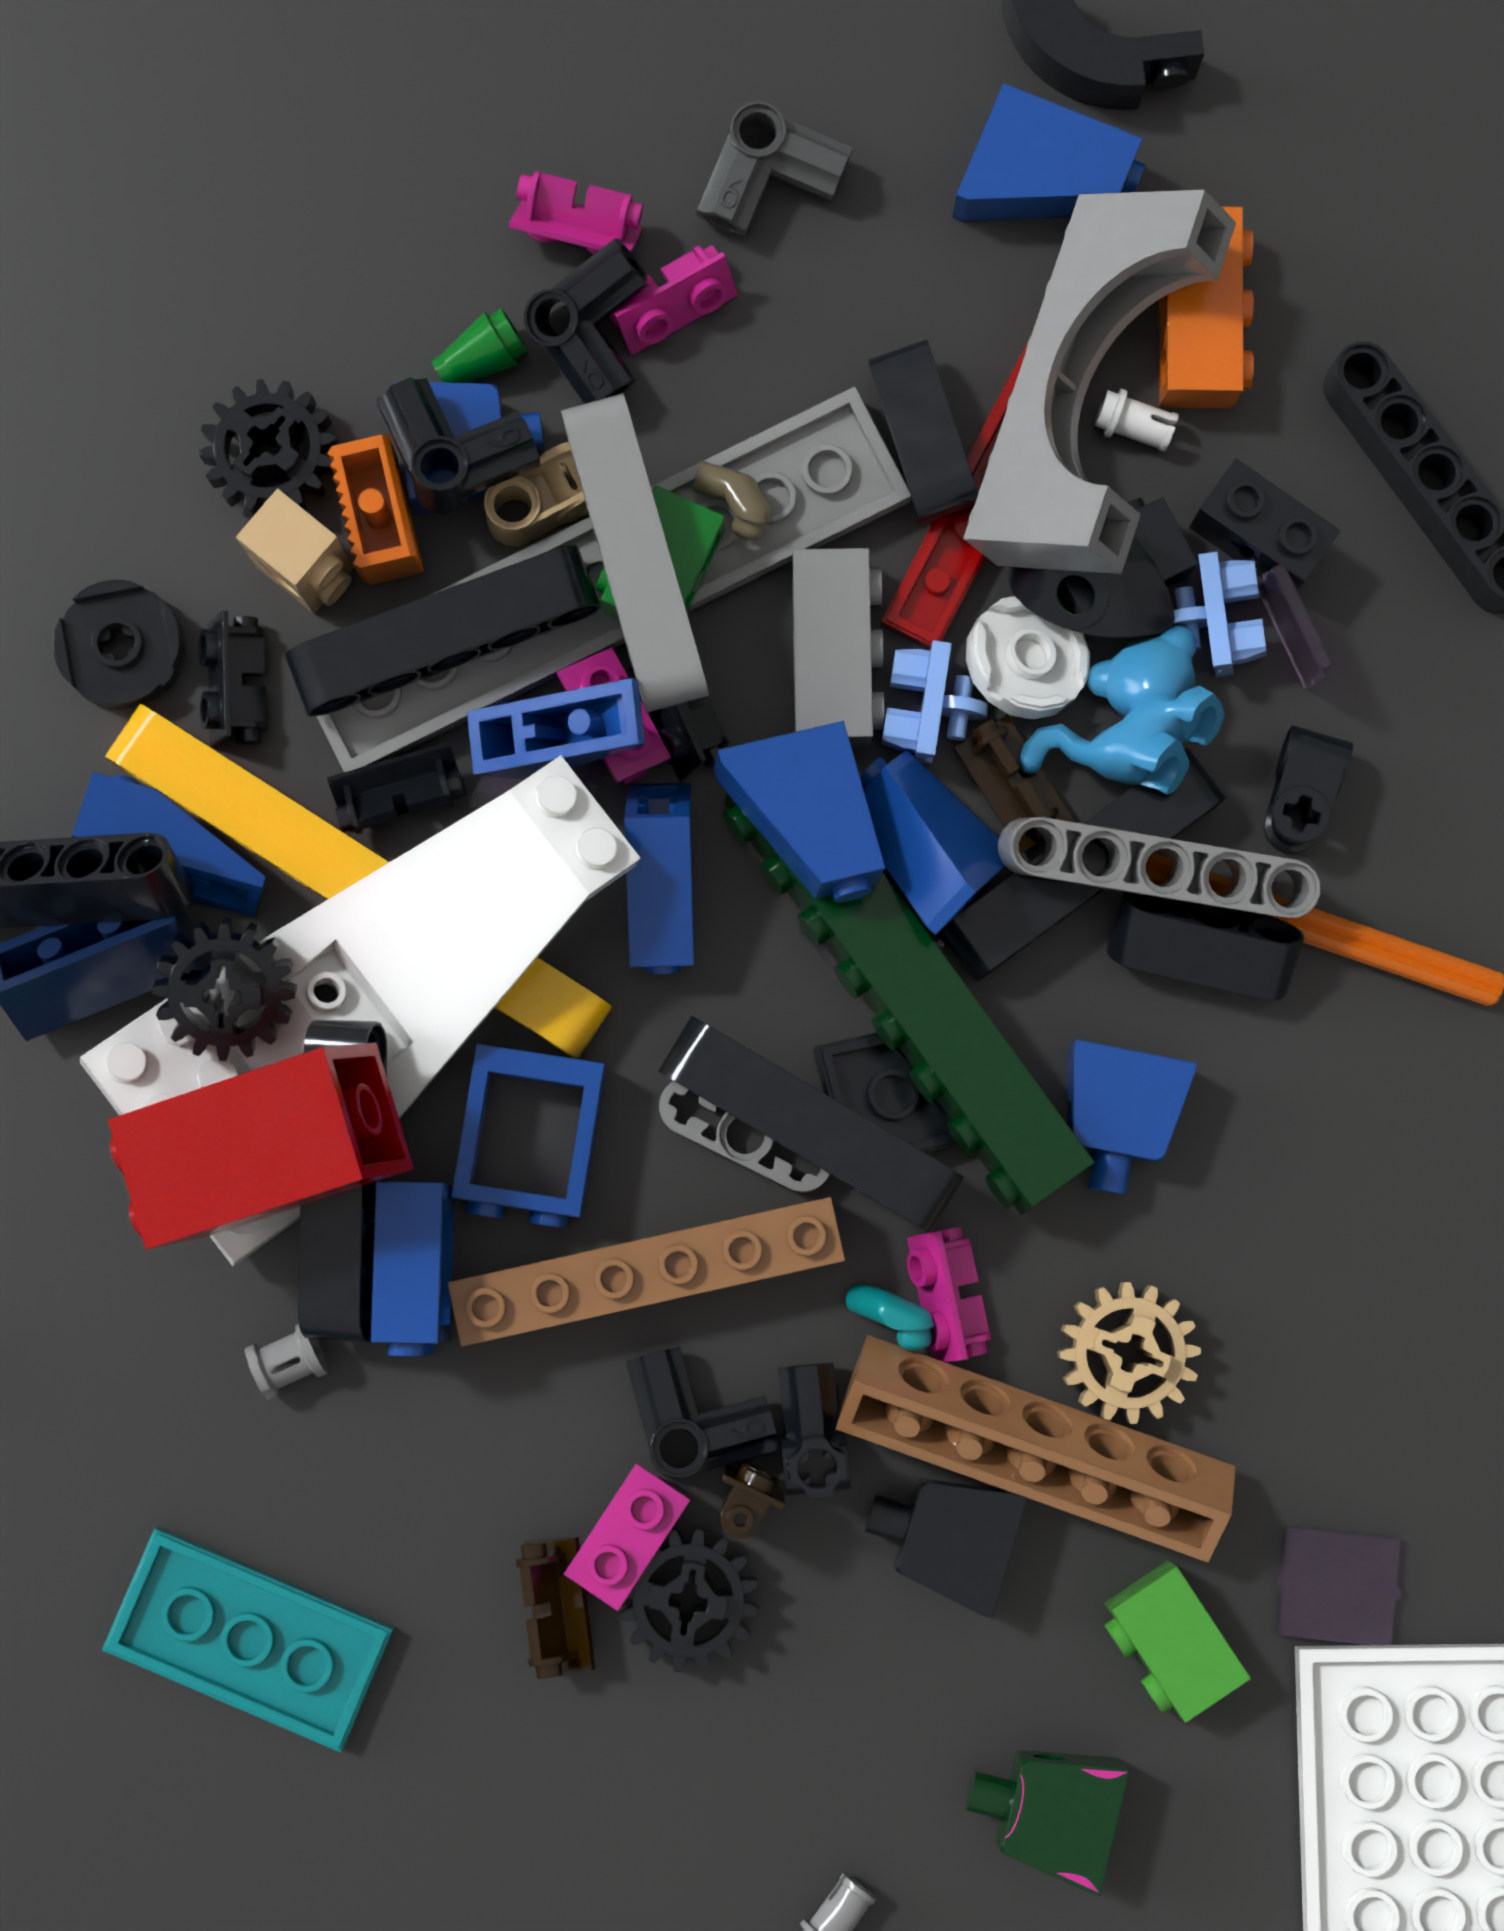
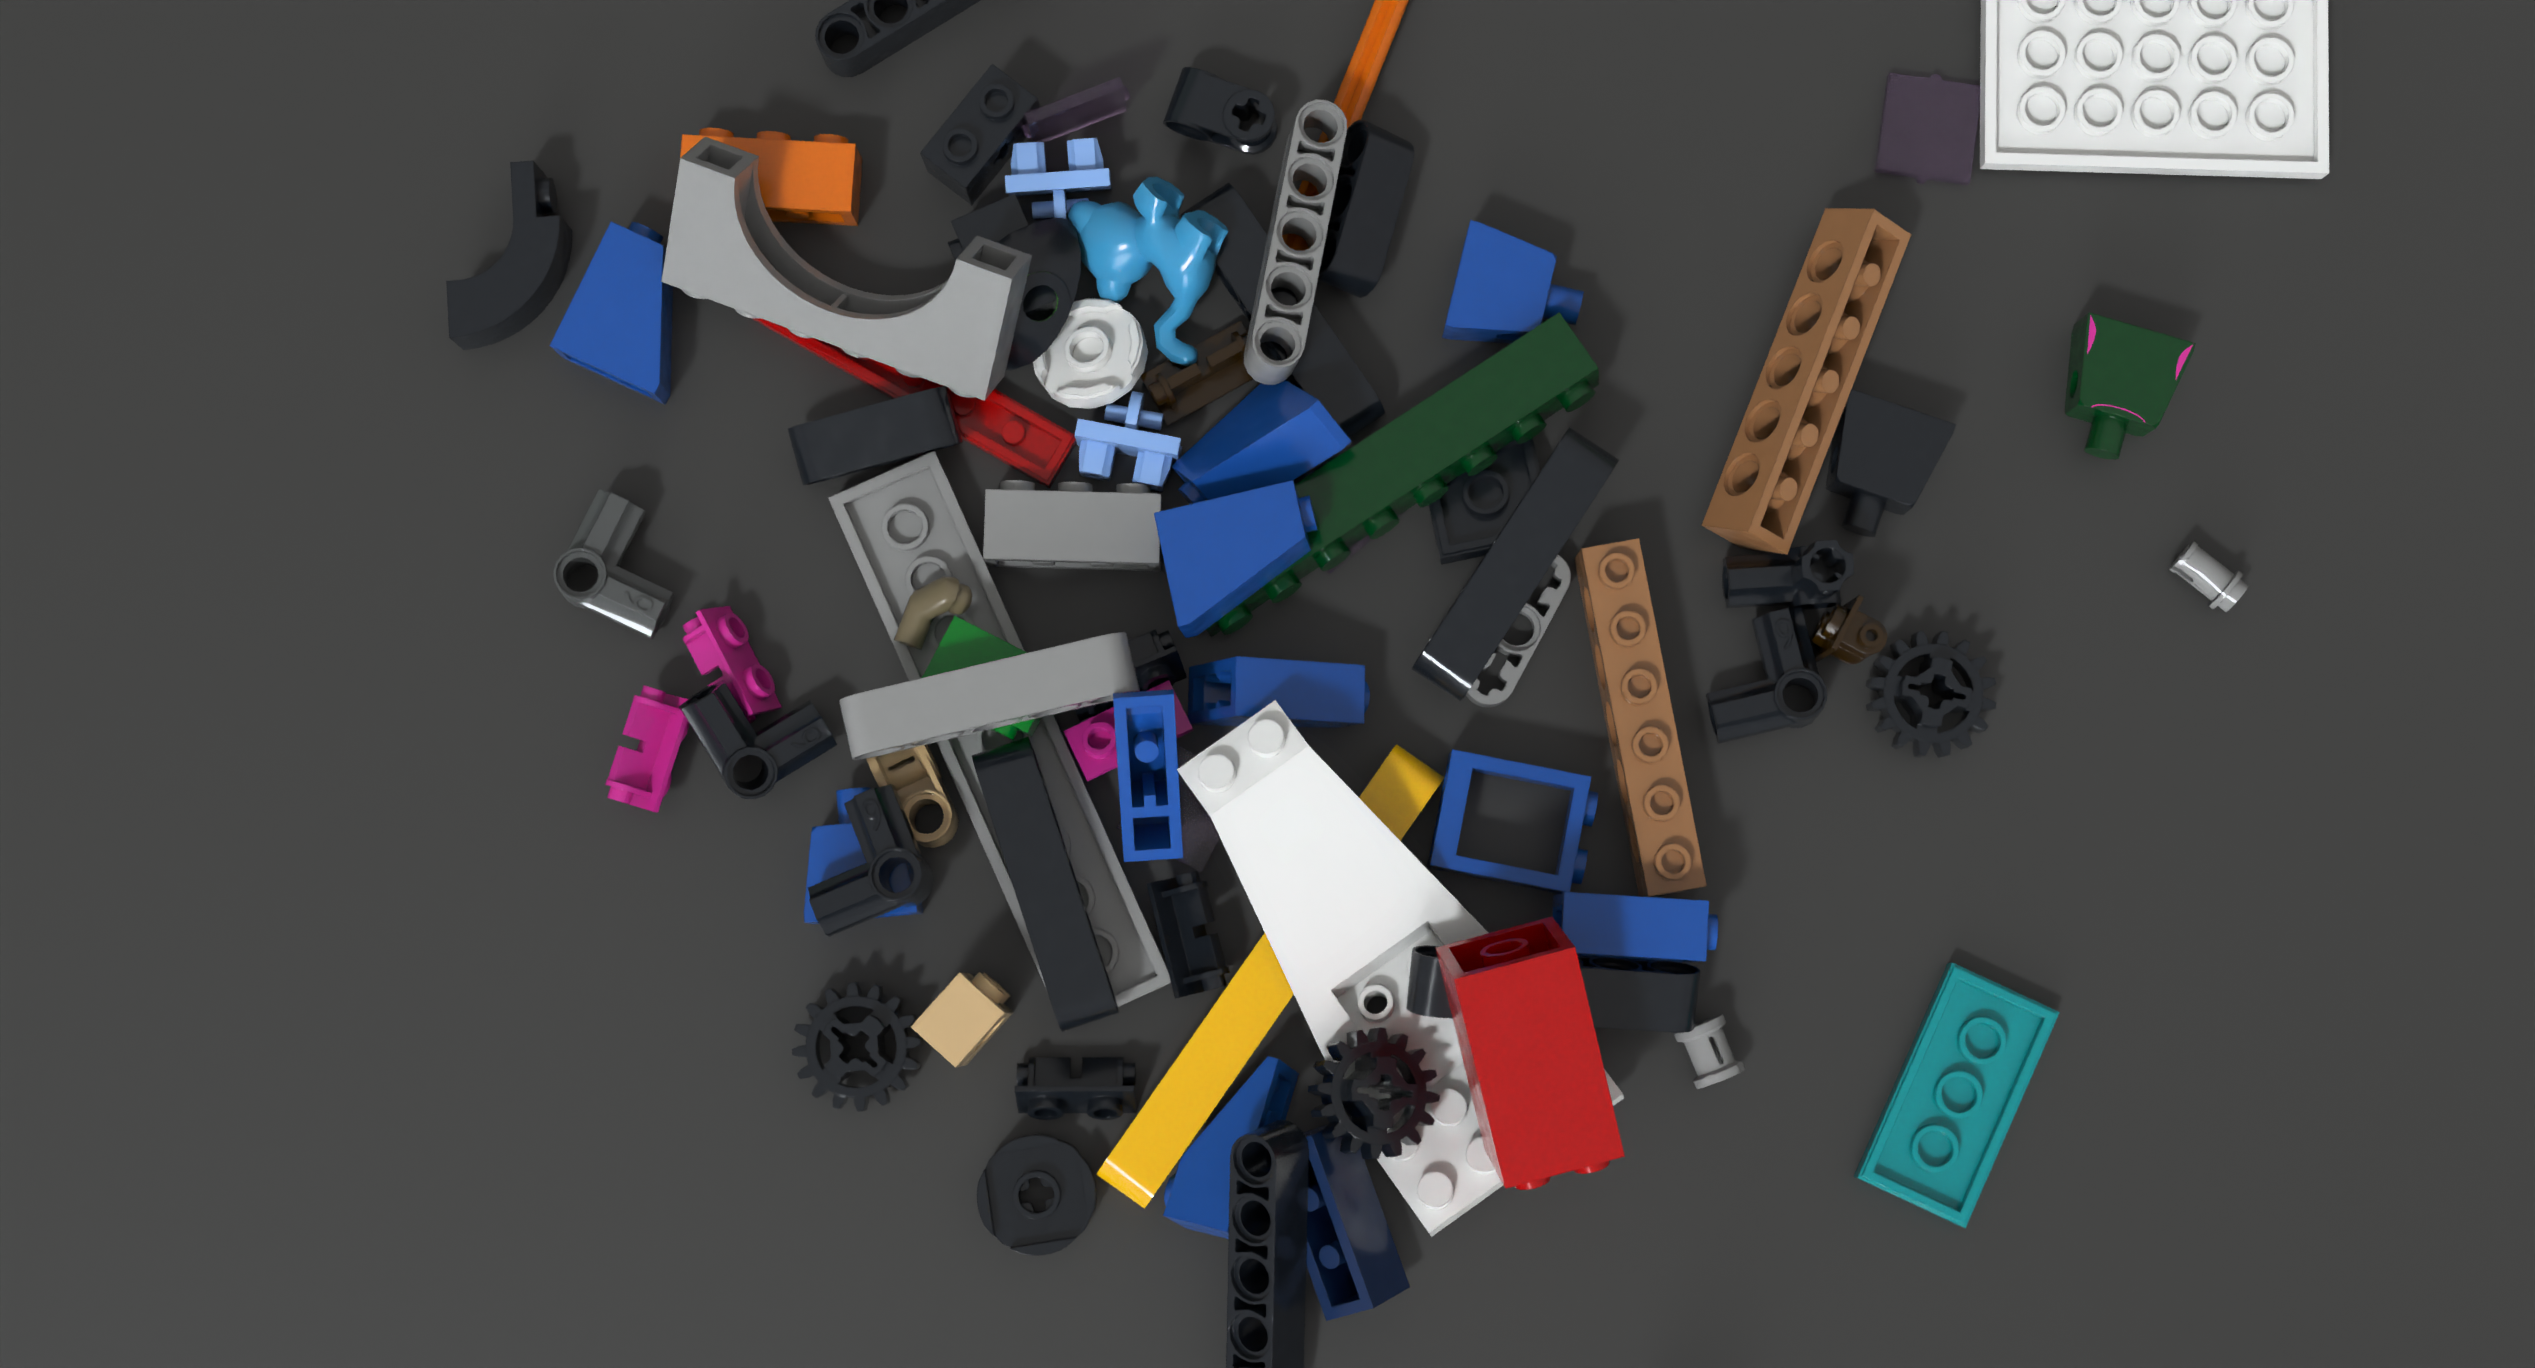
camera: 90 degrees left, 0 degrees up
orange brick [327,434,424,585] -> none
green cone [431,308,528,383] -> none
dark brown hinge [515,1537,595,1679] -> none
dark pink hinge [564,1463,691,1611] -> none
teal arm [846,1282,935,1351] -> none
dark pink hinge [906,1226,992,1362] -> none
tan gear [1057,1282,1201,1424] -> none
white pin [1094,388,1179,452] -> none
bright green brick [1104,1560,1251,1723] -> none

